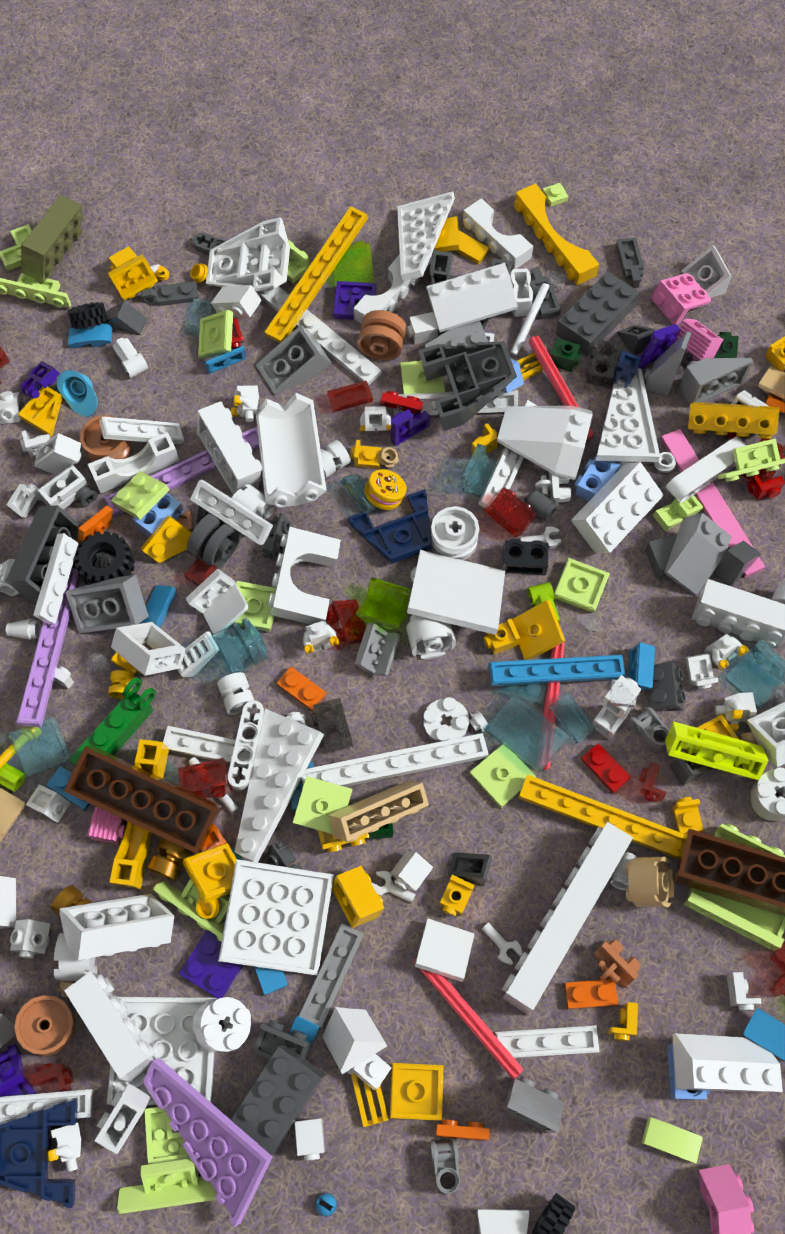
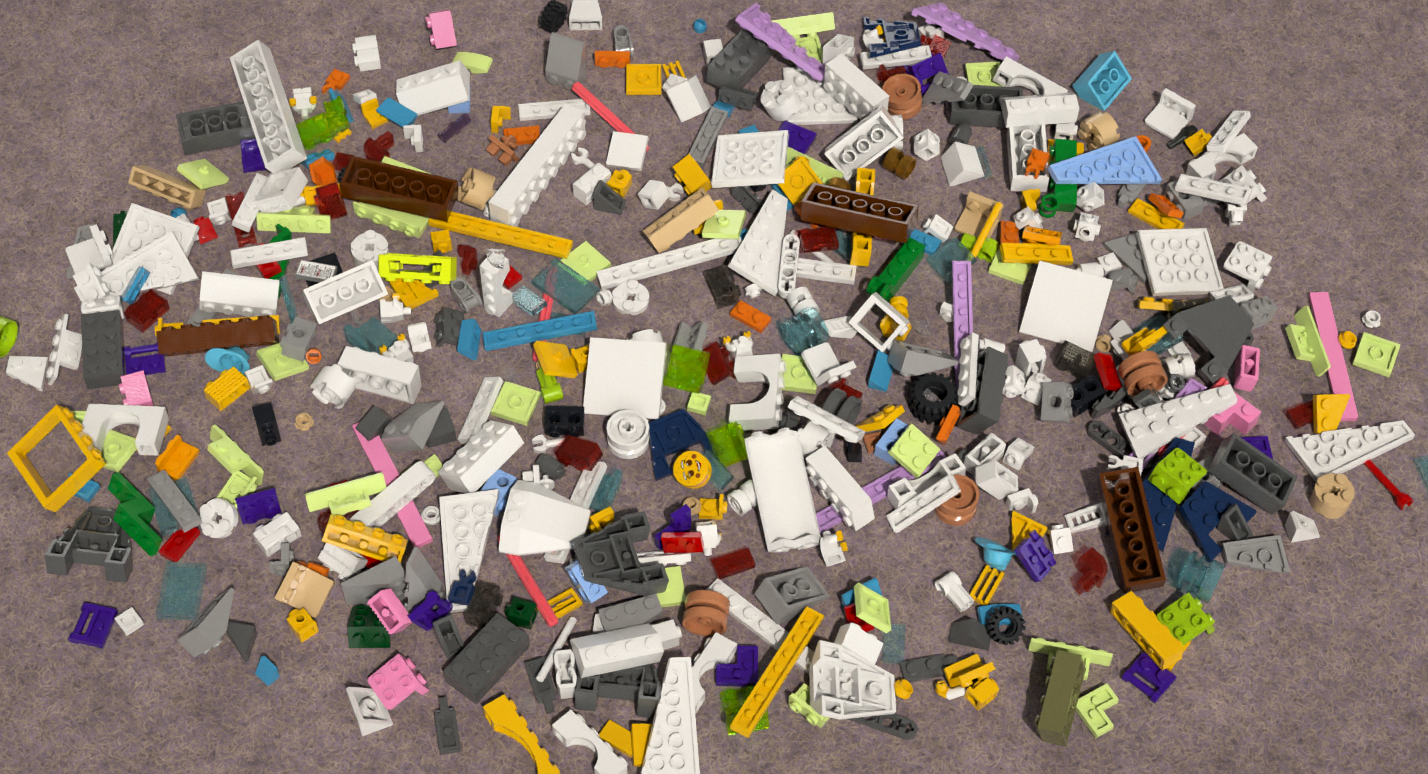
camera: 175 degrees right, 10 degrees down
none -> clear purple pin [438,113,472,144]
none -> white plate [458,377,504,444]
none -> white brick [573,163,611,205]
none -> yellowish green plate [687,391,711,416]
none -> clear neon green bracket [706,421,748,469]
none -> yellow tile [970,565,1005,606]

